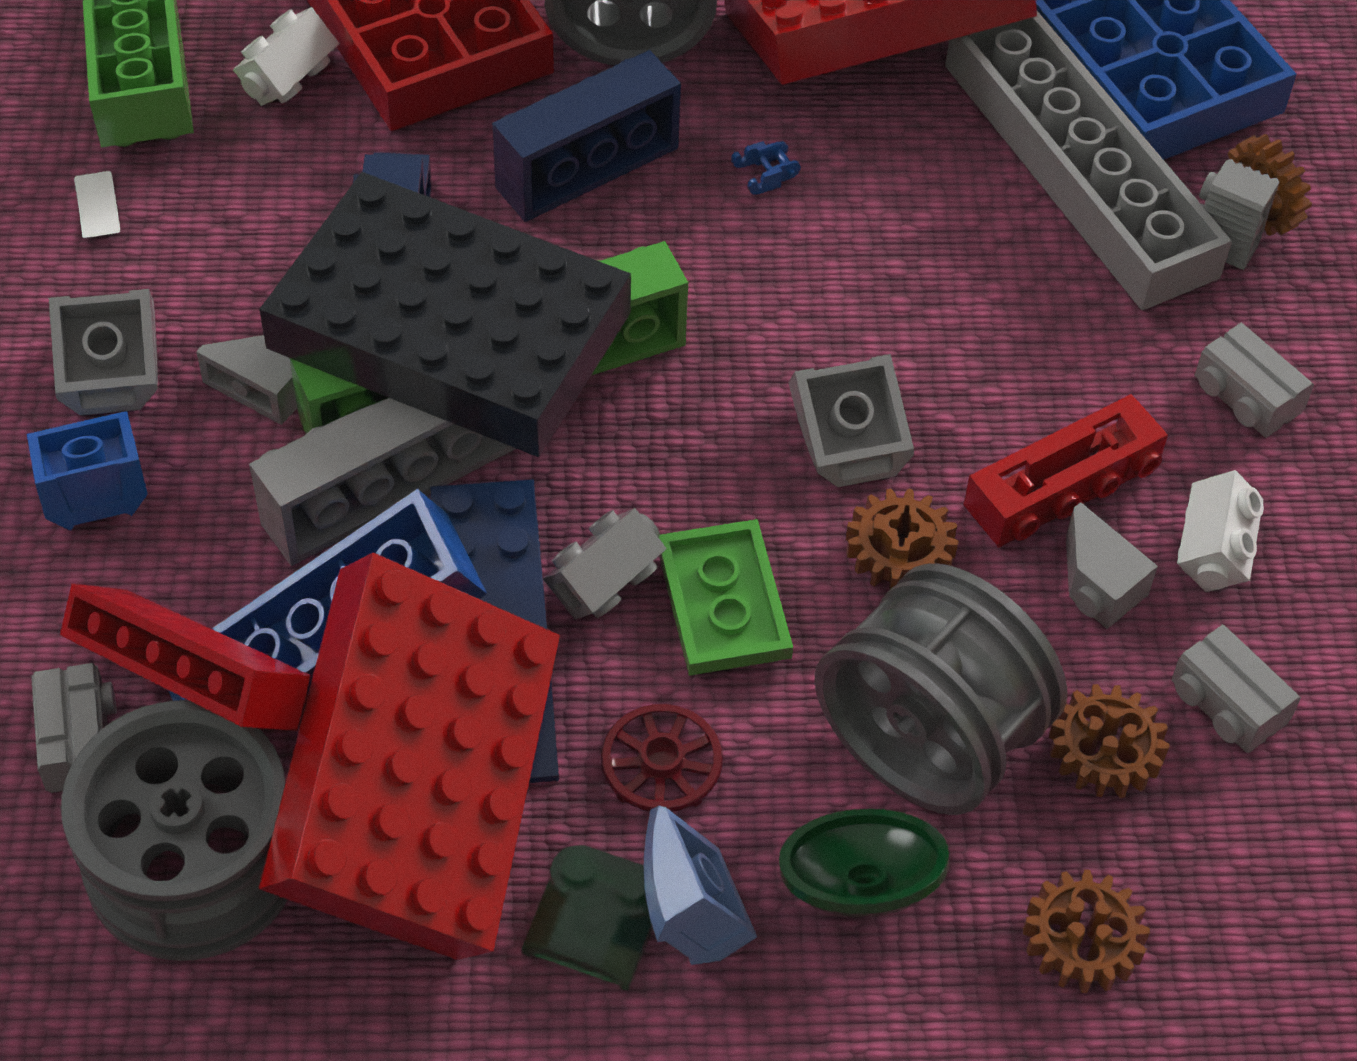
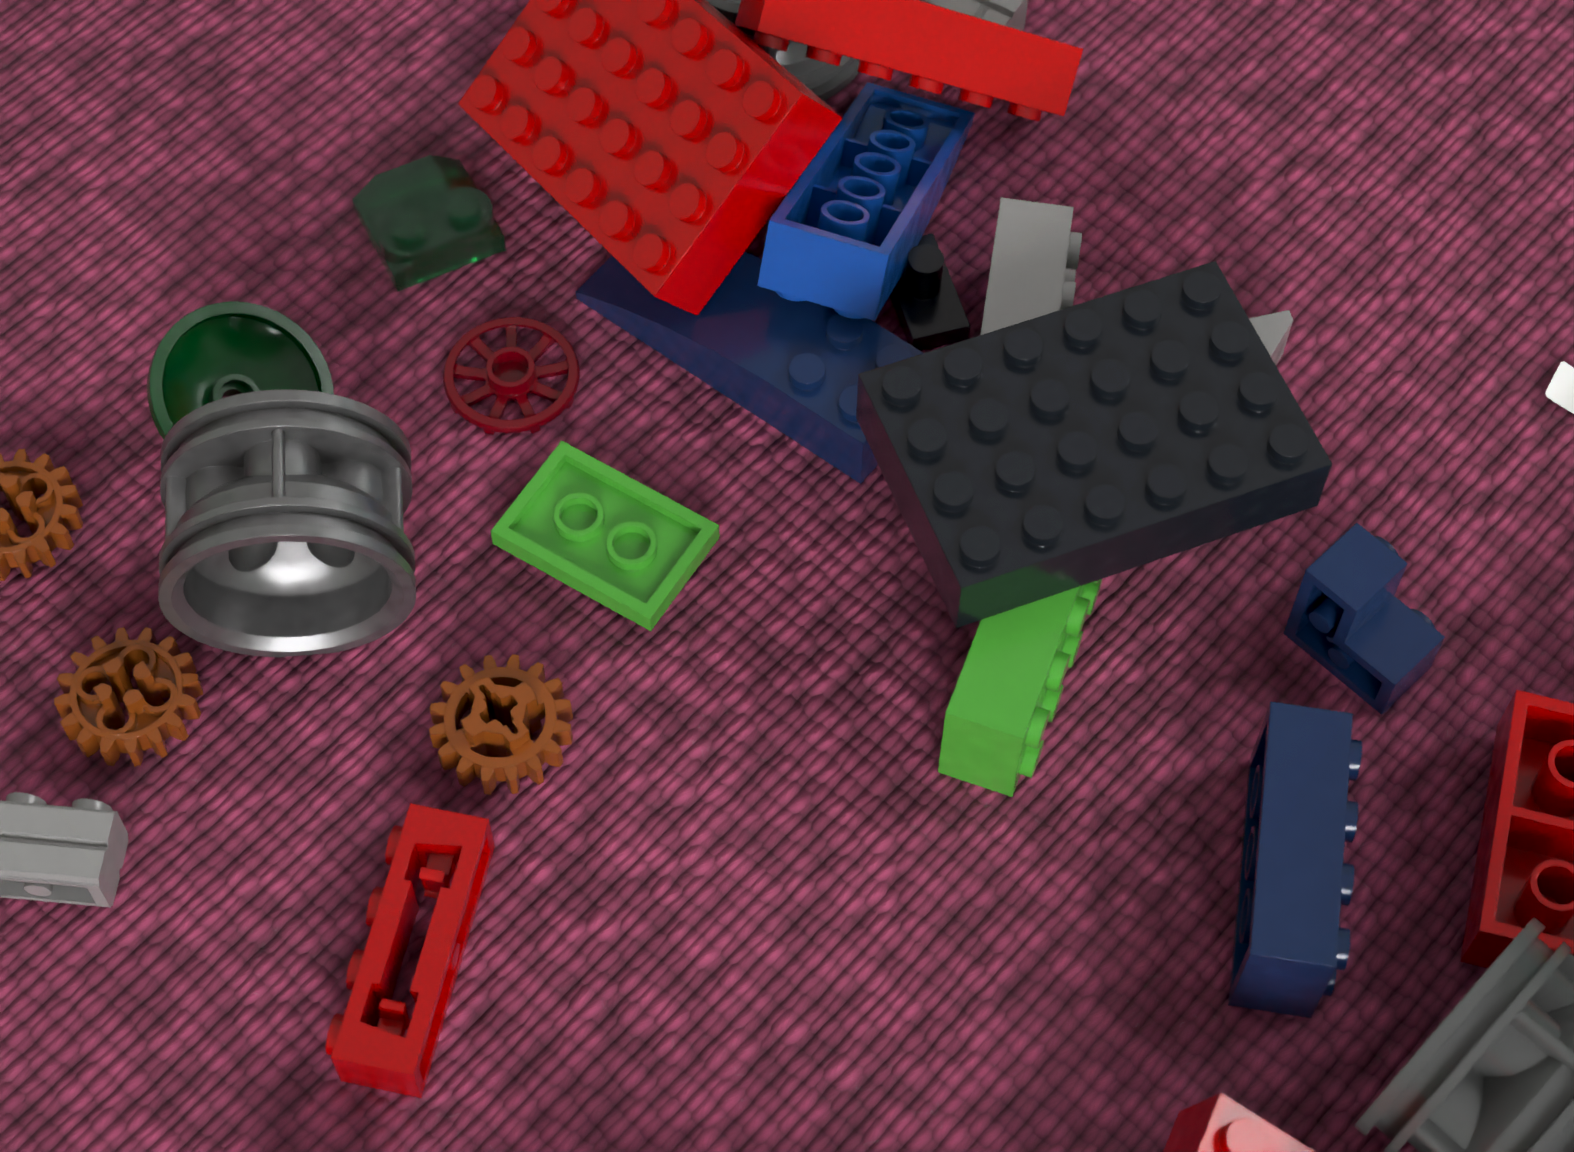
camera: 135 degrees right, 5 degrees up
blue slope [27,411,148,531] -> none
light grey slope [49,289,158,415] -> none
light grey brick [543,508,667,619] -> none
medium blue slope [643,806,757,965] -> none
blue piece [731,141,801,195] -> none
light grey slope [788,354,914,487] -> none
light grey slope [1066,502,1158,629] -> none
white brick [1177,470,1264,592] -> none

